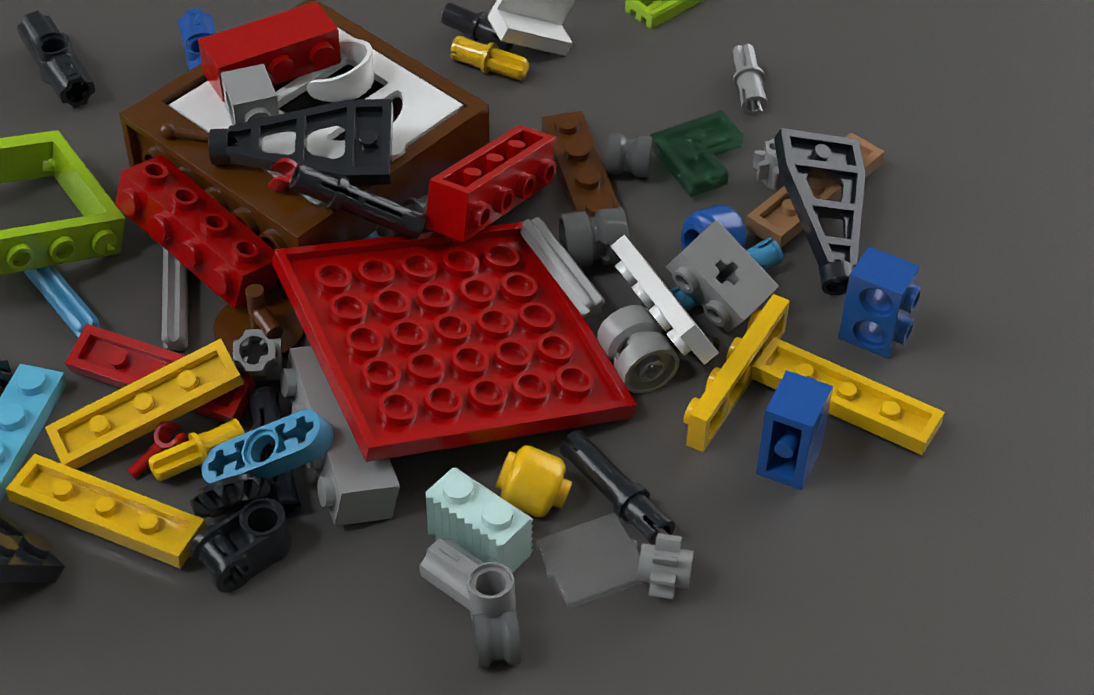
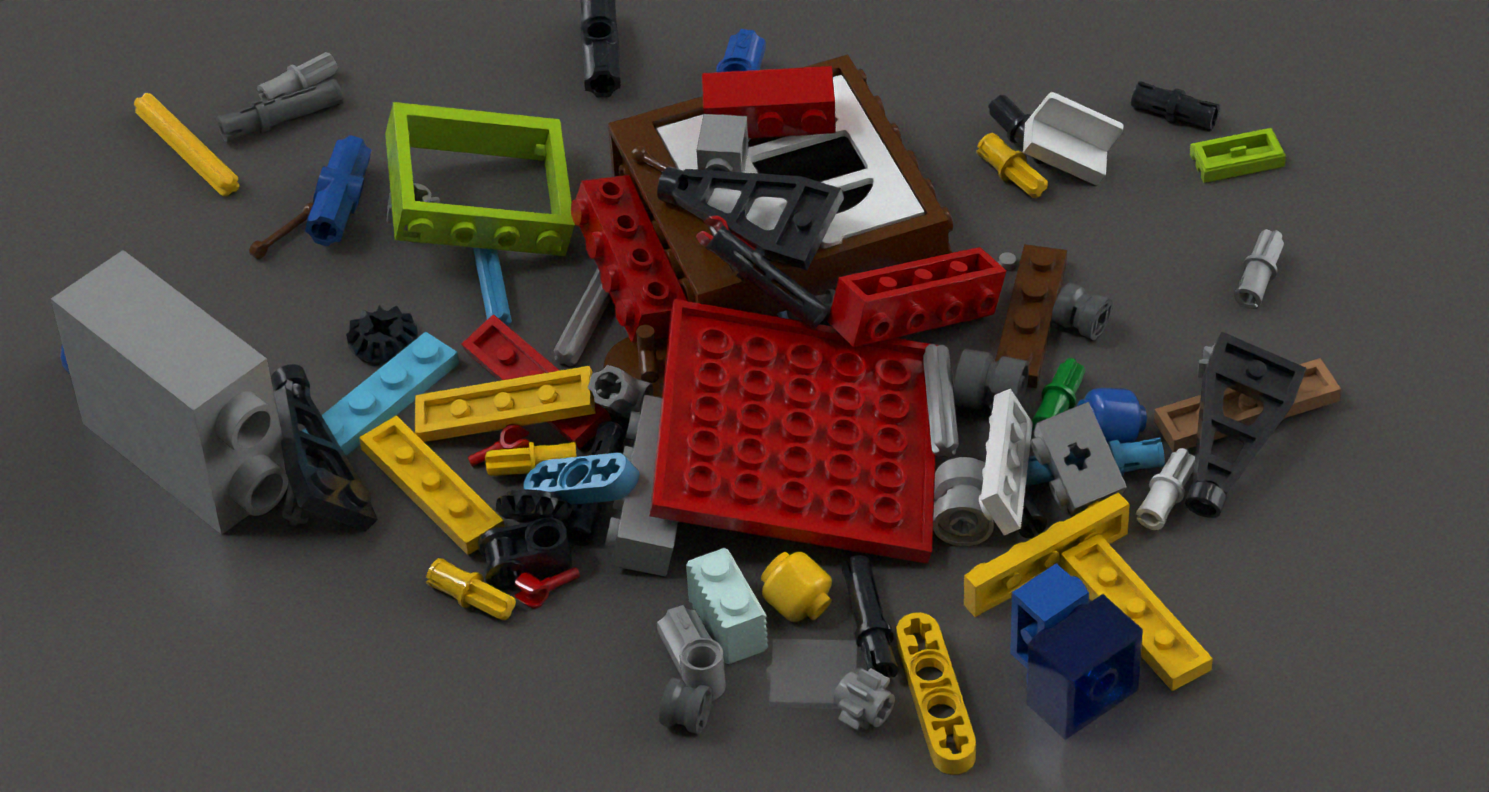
camera: 30 degrees right, 0 degrees up
white helmet [306,39,374,102] -> none
clear green plate [650,110,744,197] -> none
blue brick [838,246,922,359] -> none
none -> yellow axle [426,558,516,620]
none -> red hand [515,567,580,609]
none -> yellow beam [896,612,976,775]
none -> clear blue brick [1026,594,1143,740]
none -> green axle [1031,358,1086,431]
none -> white axle [1136,448,1195,530]

